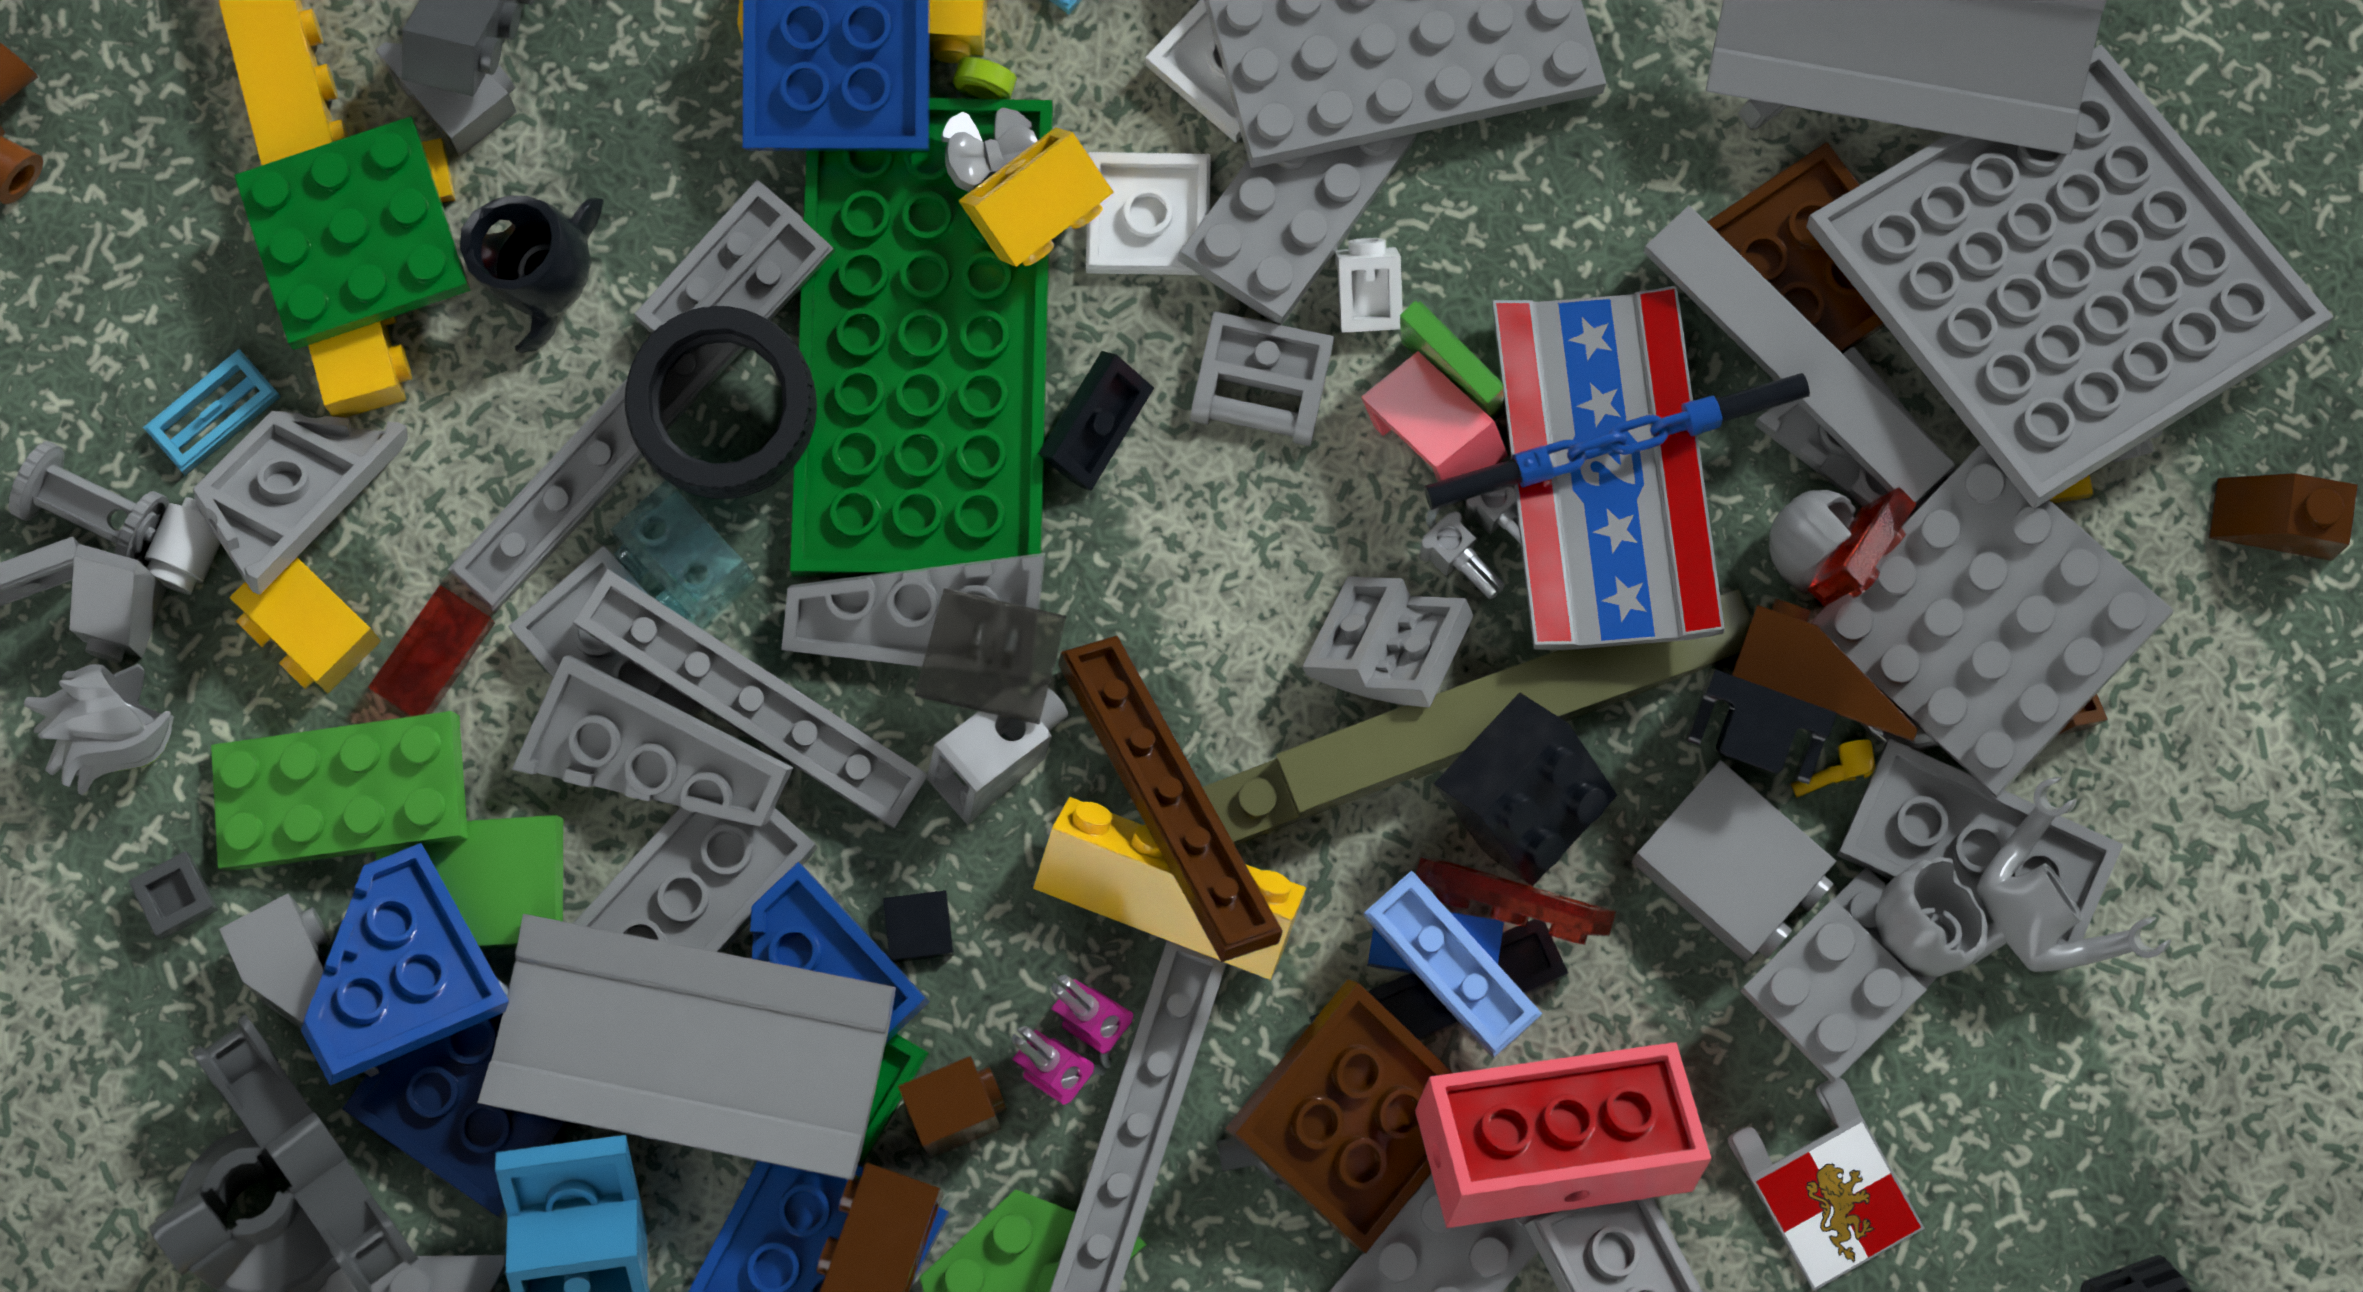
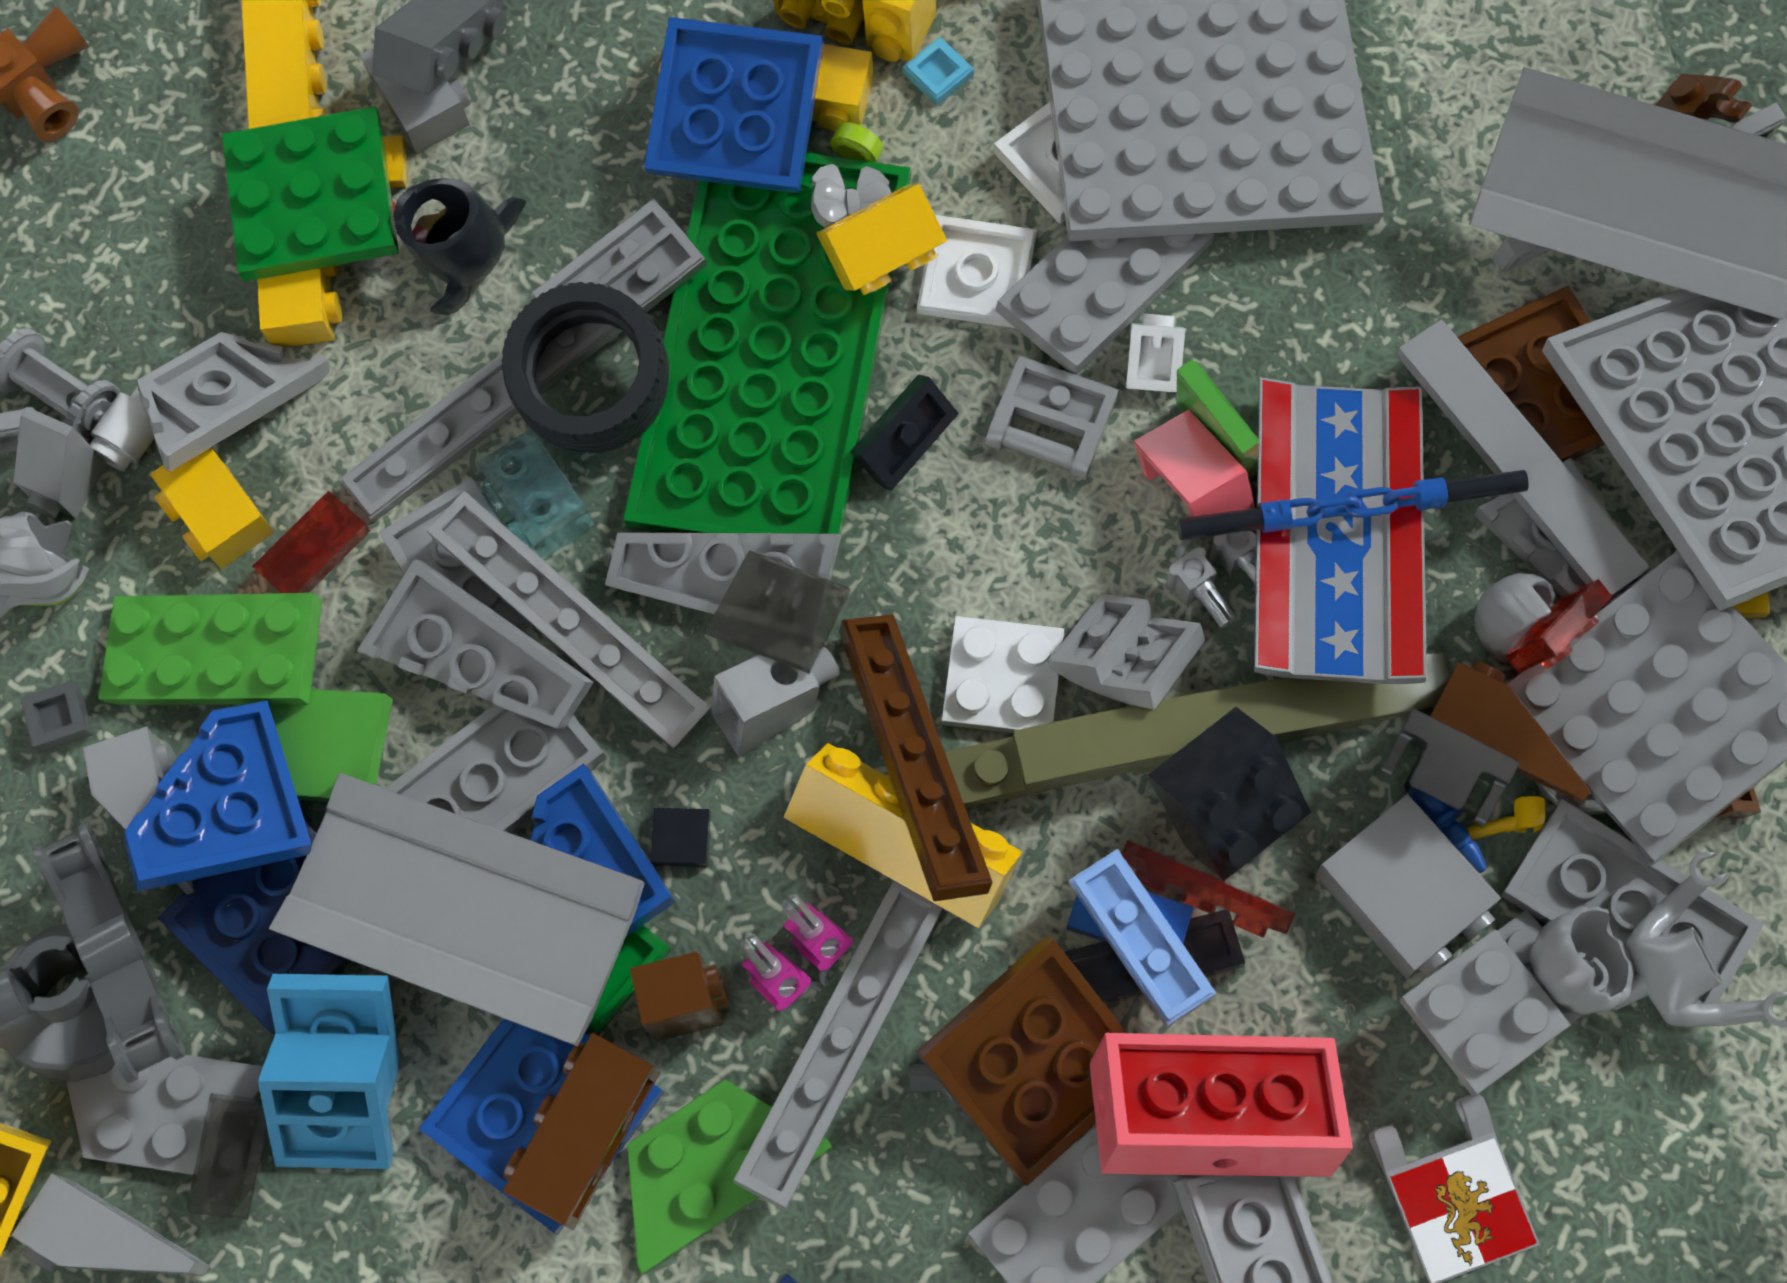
camera: 15 degrees right, 5 degrees down
medium azure tile [143,349,281,476] -> none
none -> white plate [942,616,1064,733]
none -> blue bar [1408,787,1486,873]

